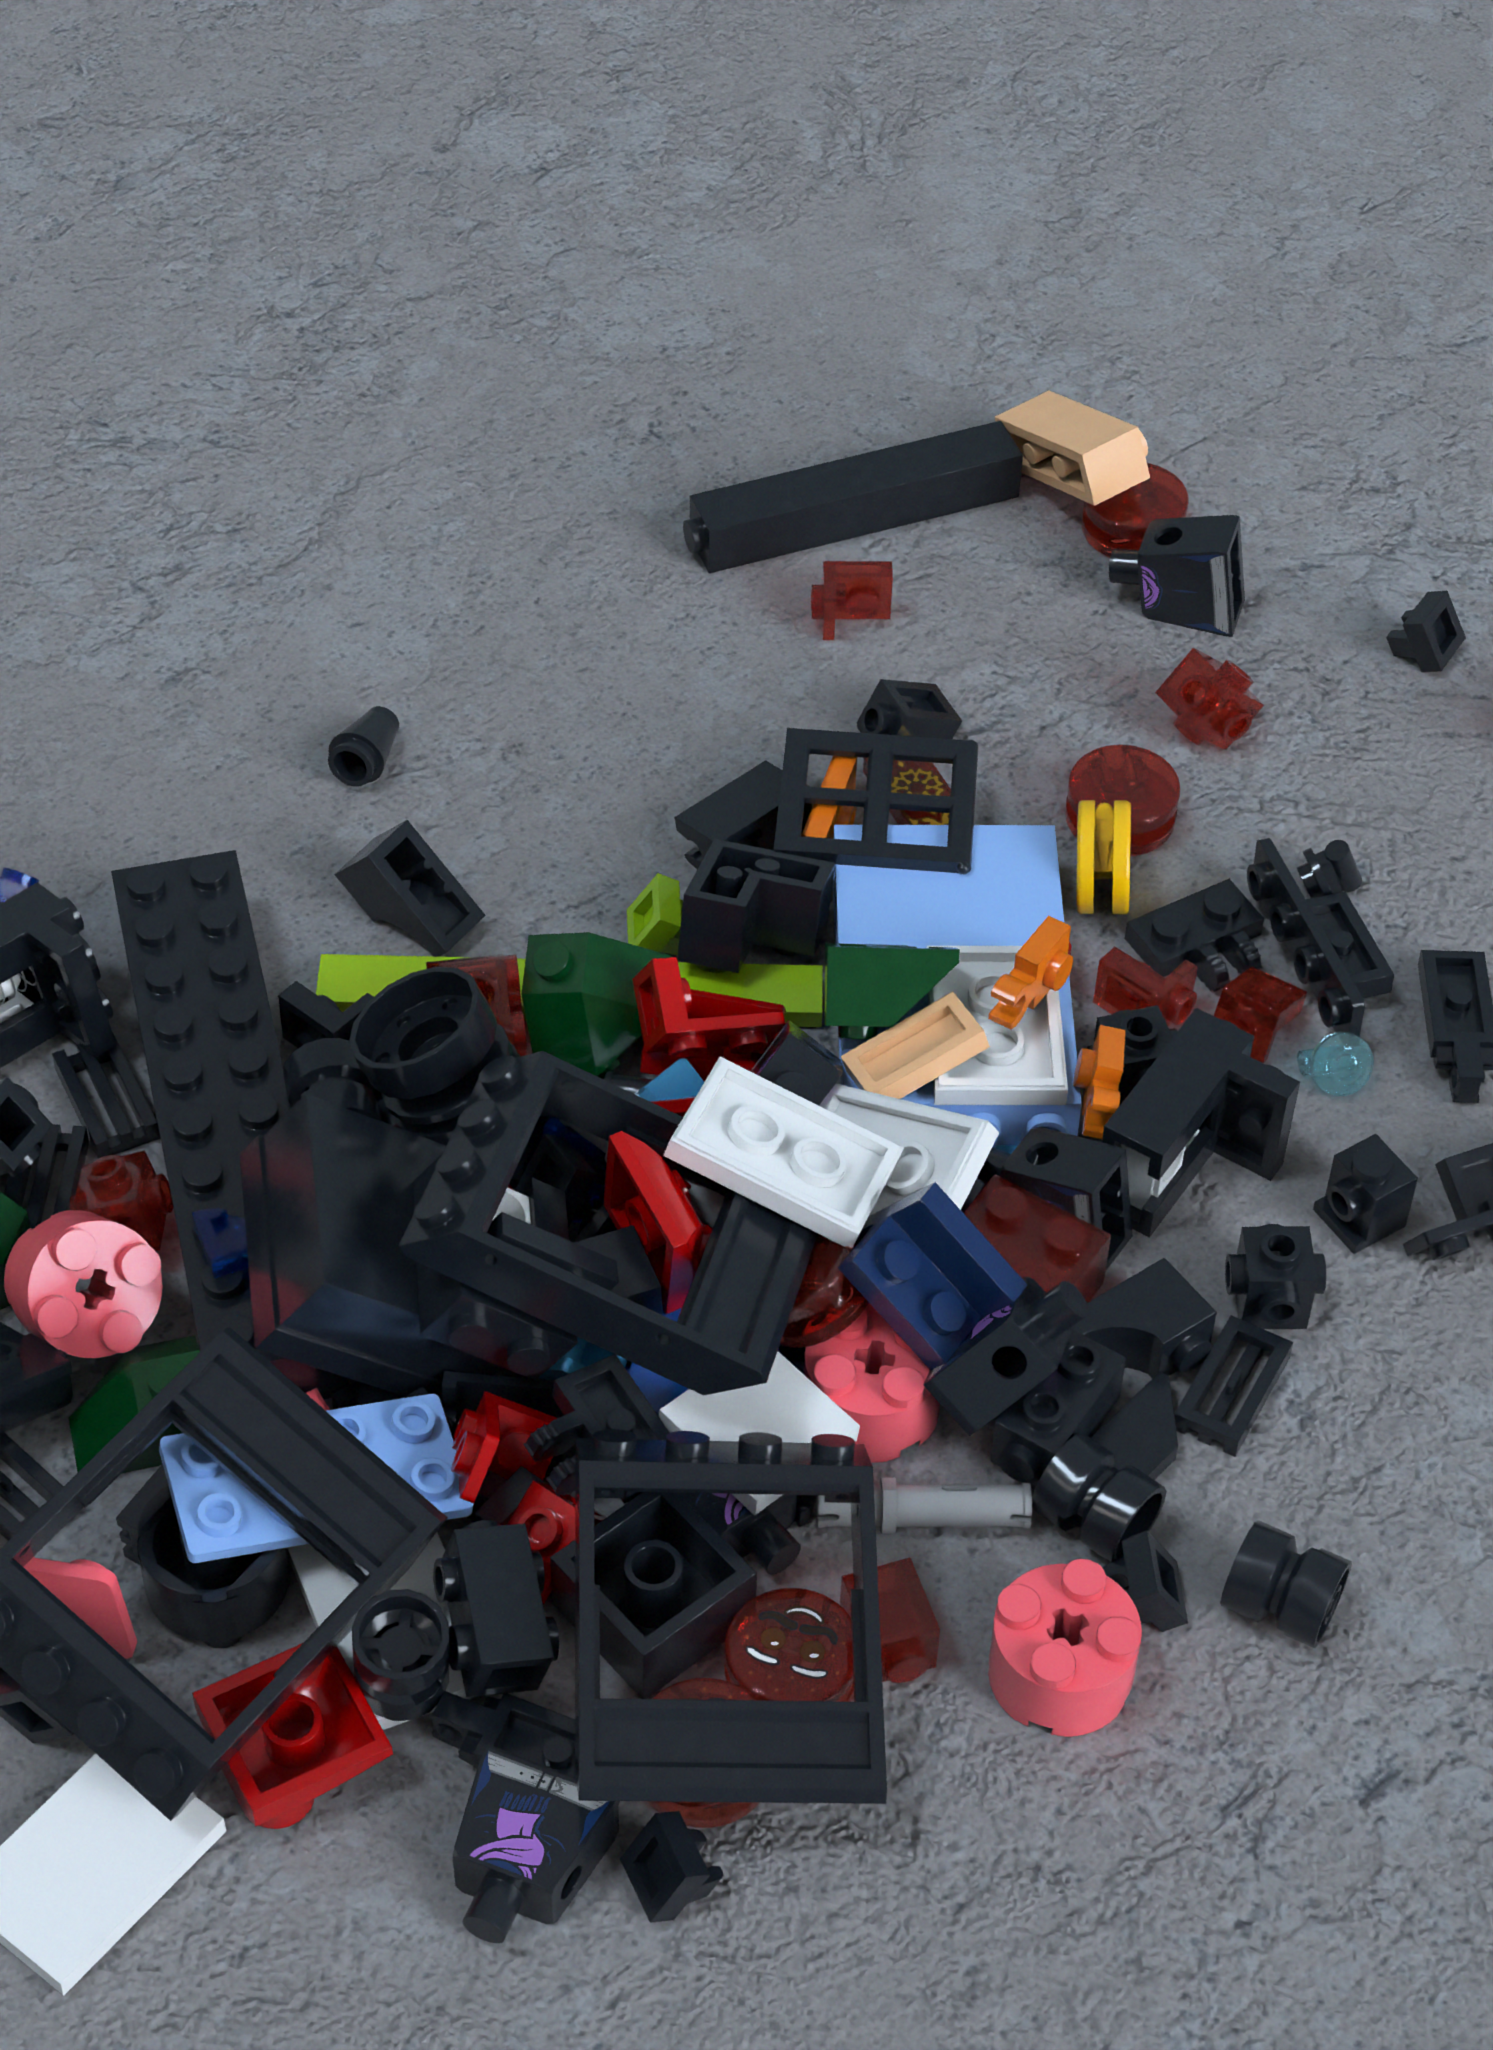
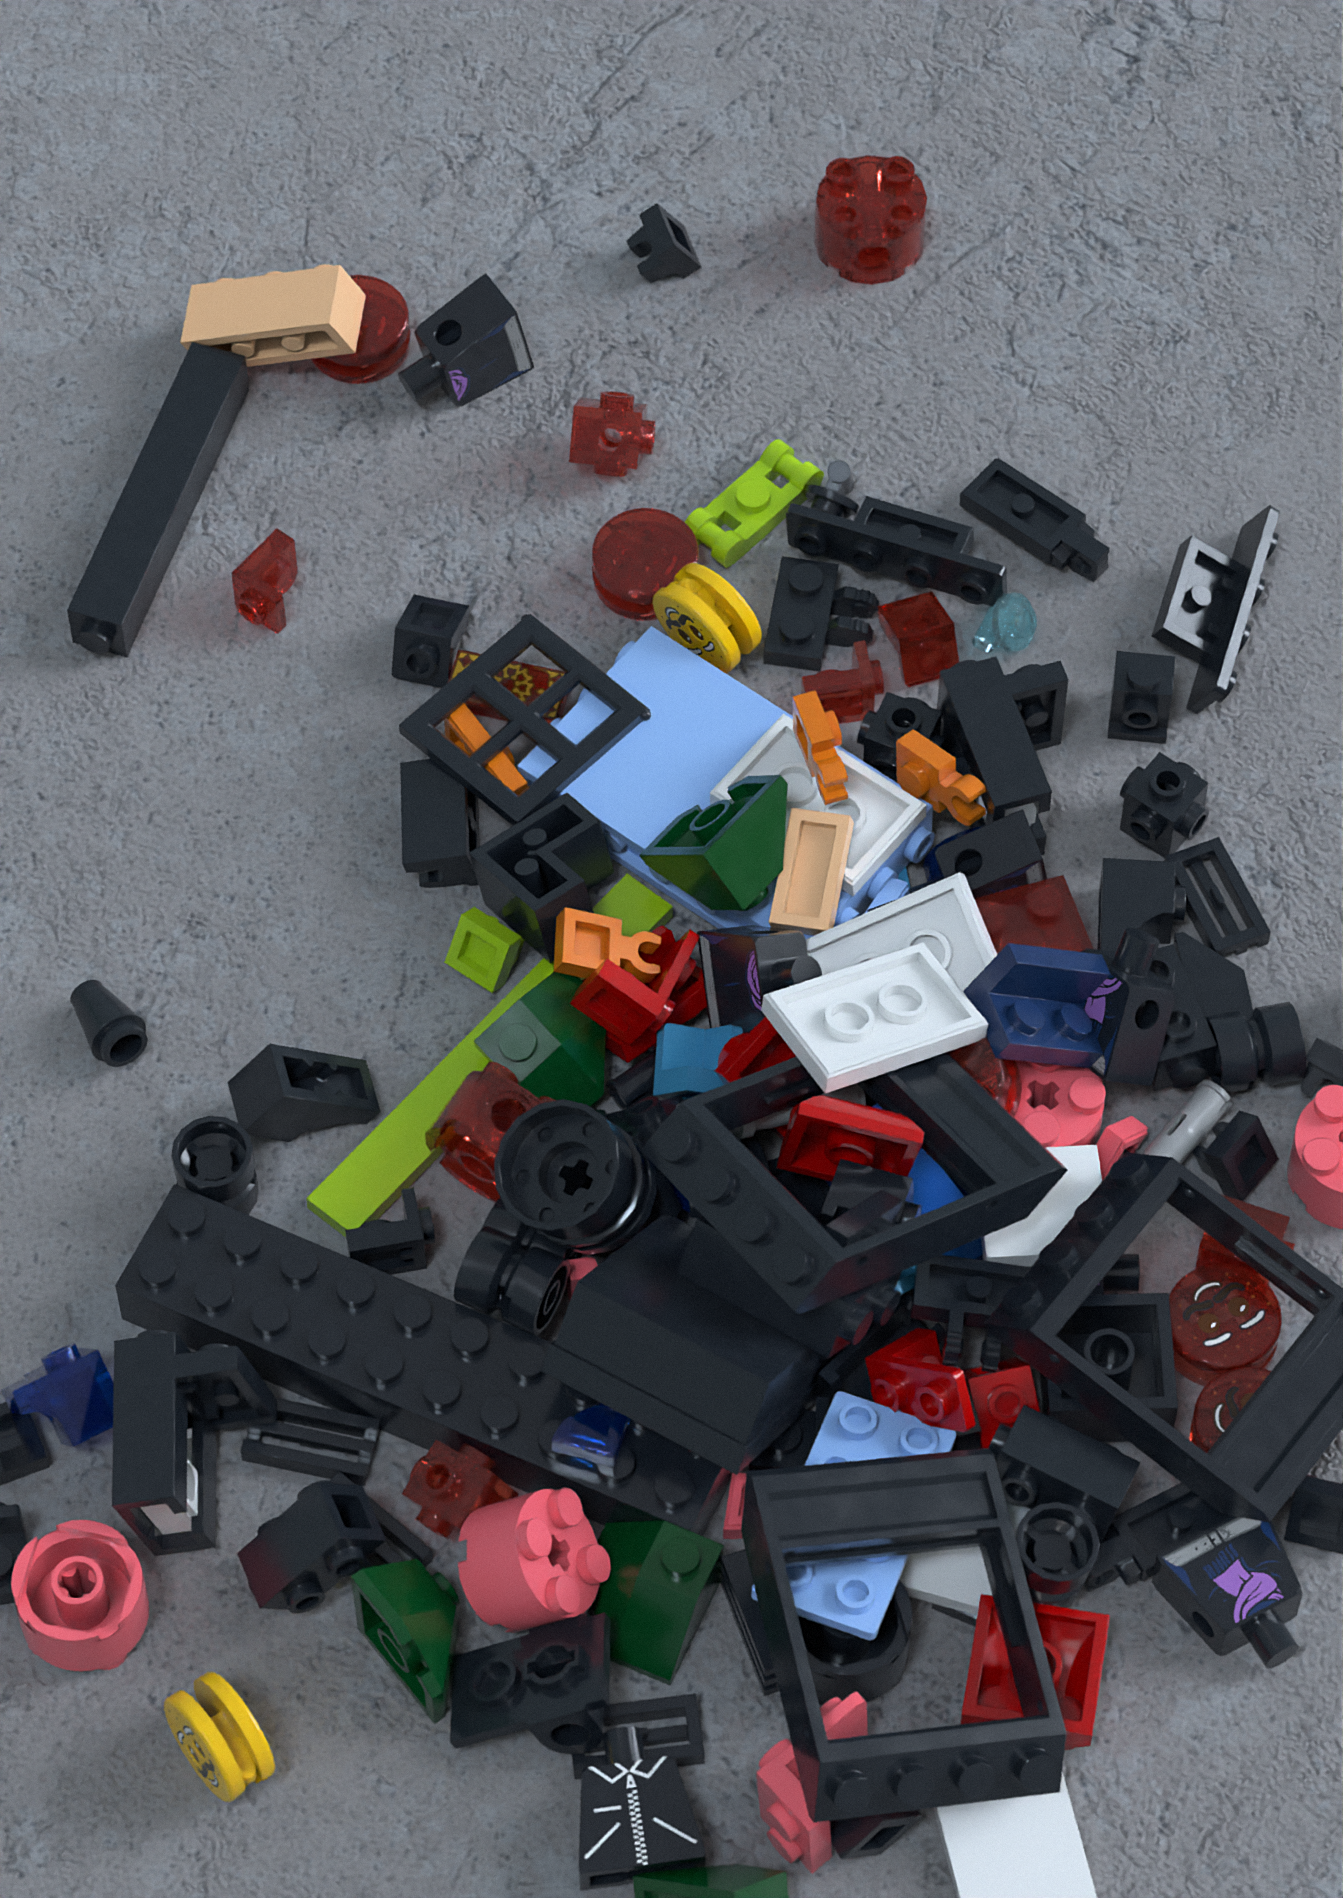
camera: 50 degrees left, 10 degrees up
none -> black wheel [172,1116,259,1215]
none -> orange plate [554,907,661,984]
none -> lime plate [681,439,824,568]
none -> coral tile [1096,1115,1148,1181]
none -> black tile [1193,1110,1278,1201]

